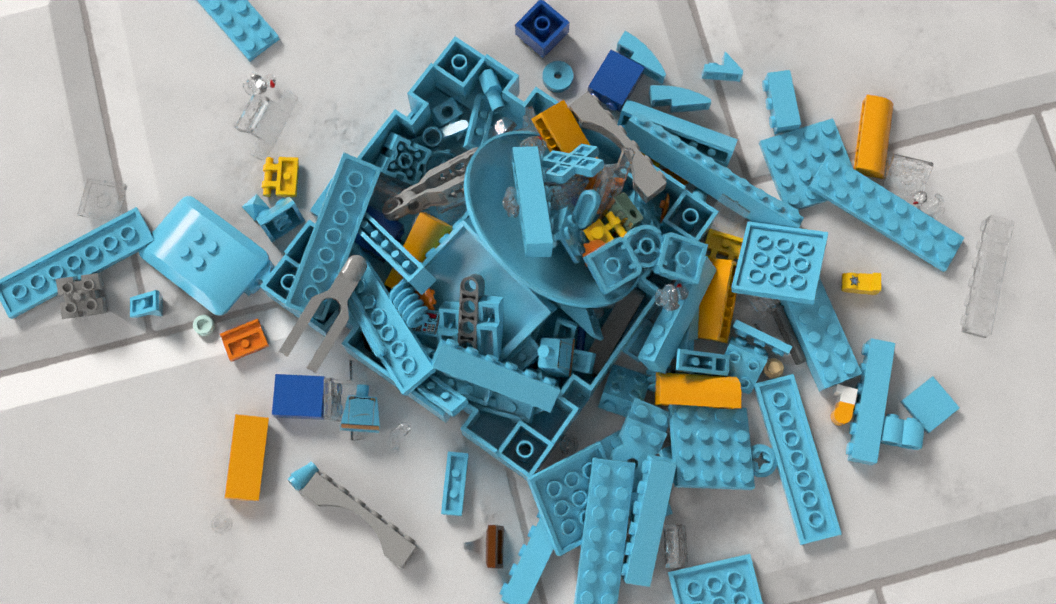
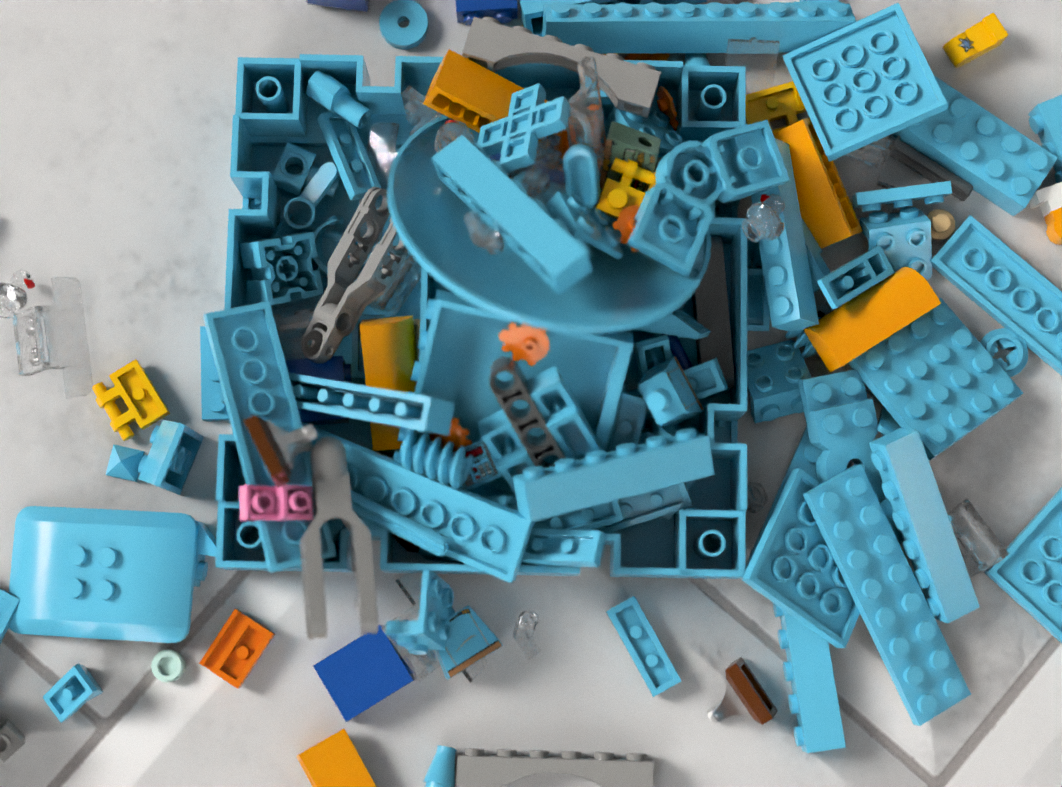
camera: 35 degrees left, 5 degrees up
none -> bright pink slope [240,485,313,521]
none -> piece [243,414,318,488]
none -> medium azure bracket [385,570,454,655]
none -> orange piece [499,322,549,367]

